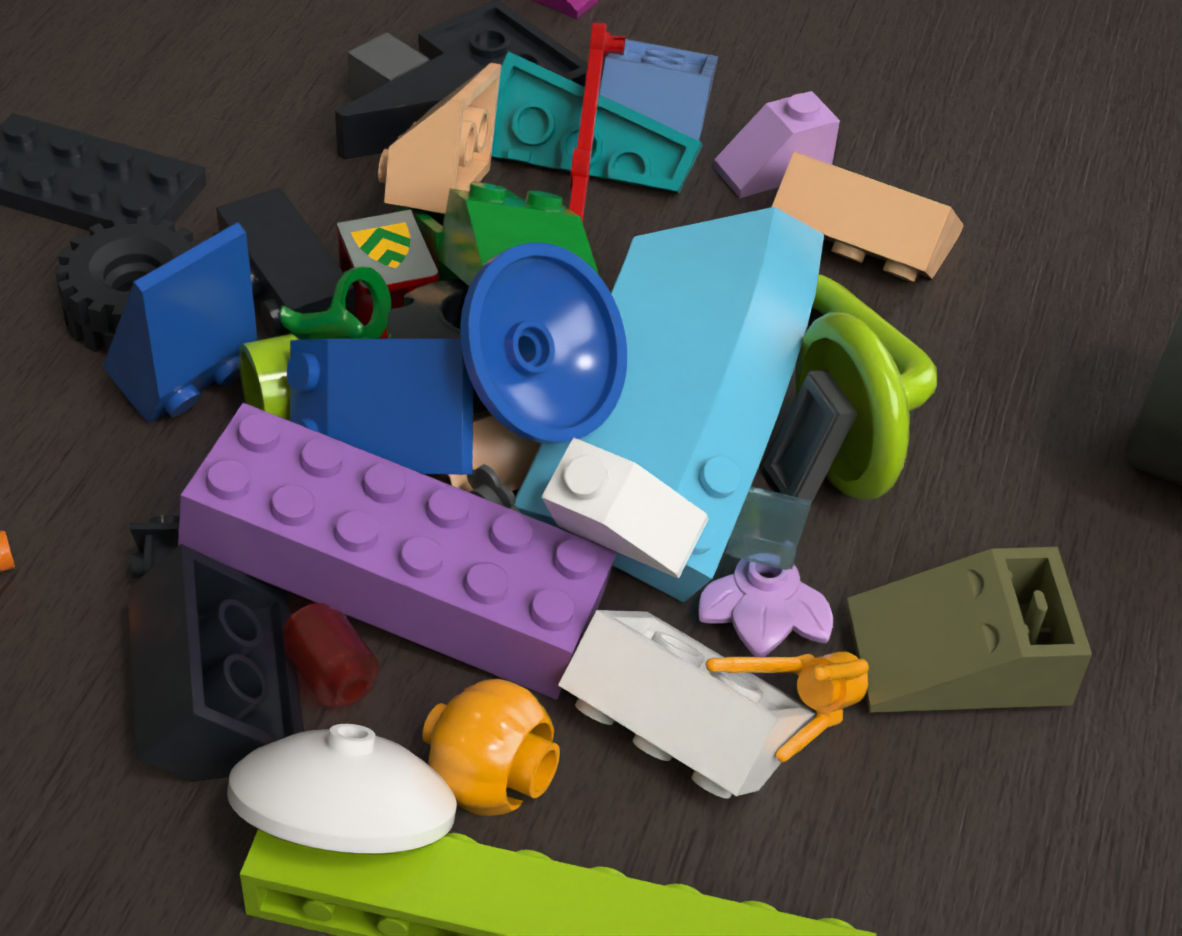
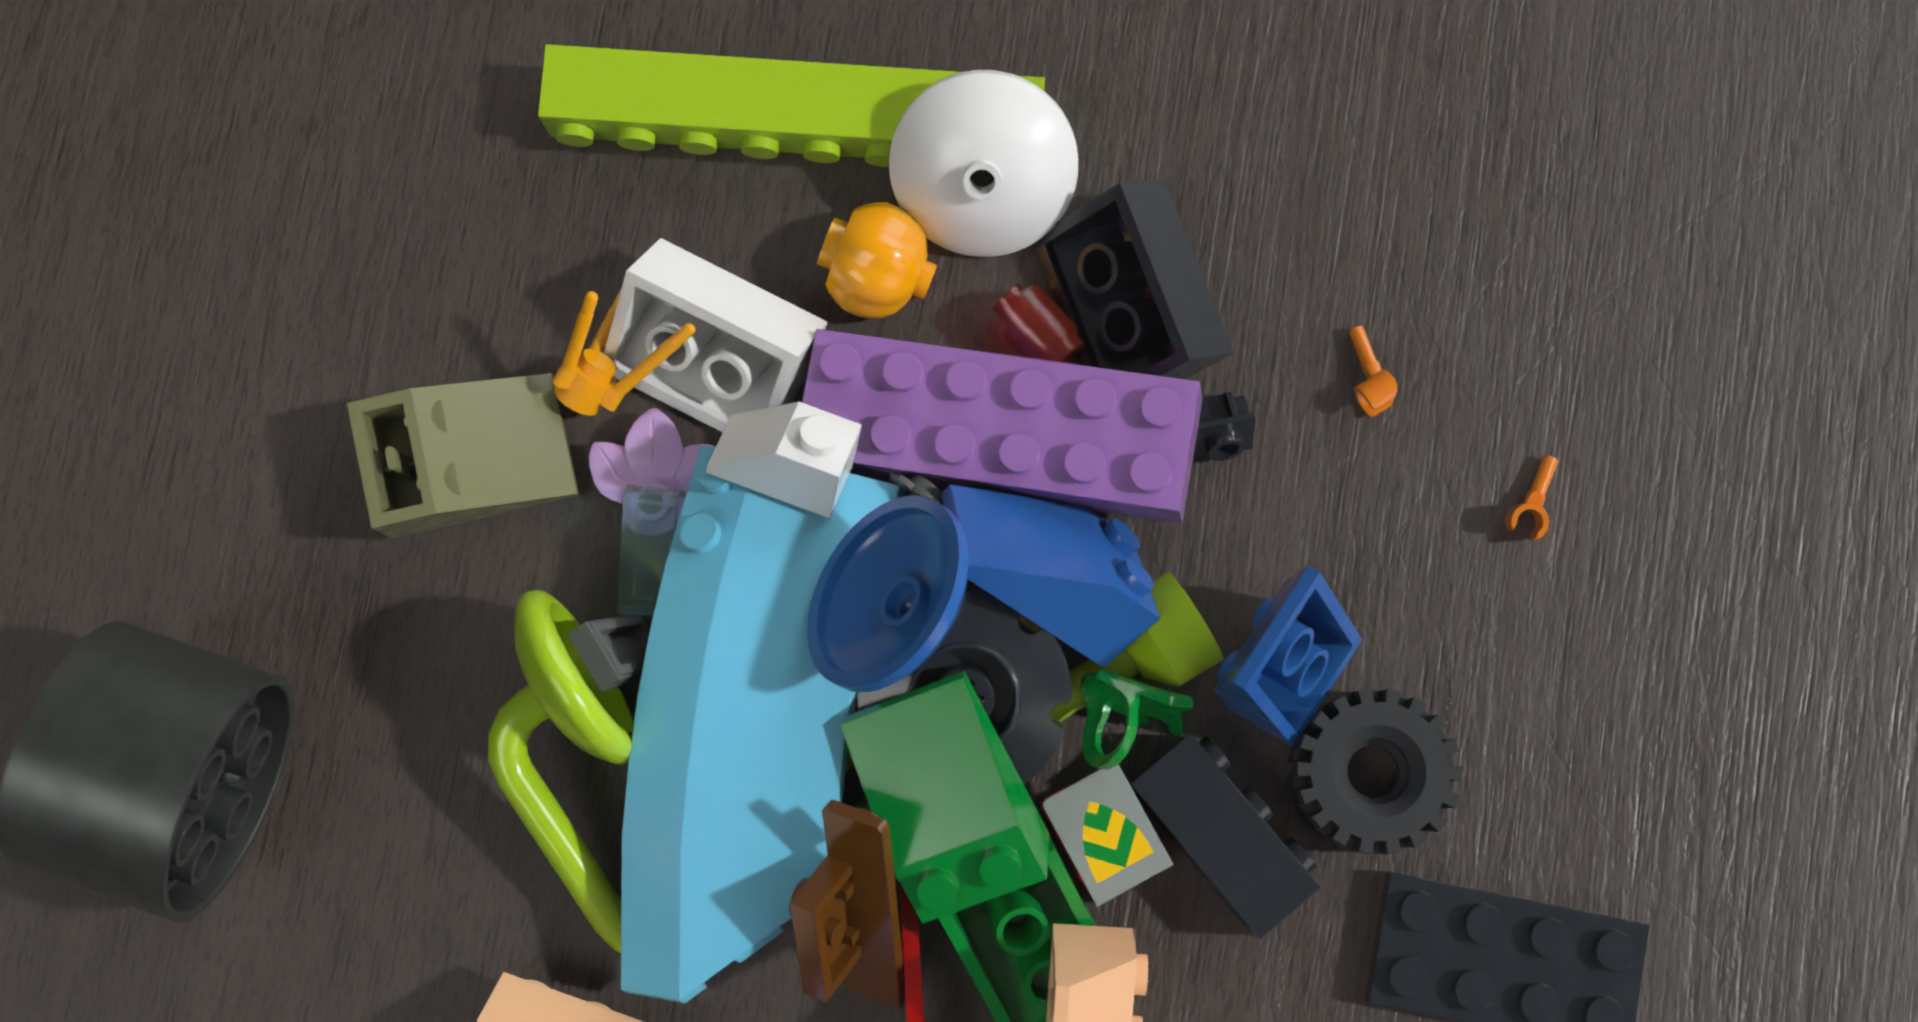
camera: 175 degrees right, 35 degrees up
none -> reddish brown bracket [789,799,906,1011]

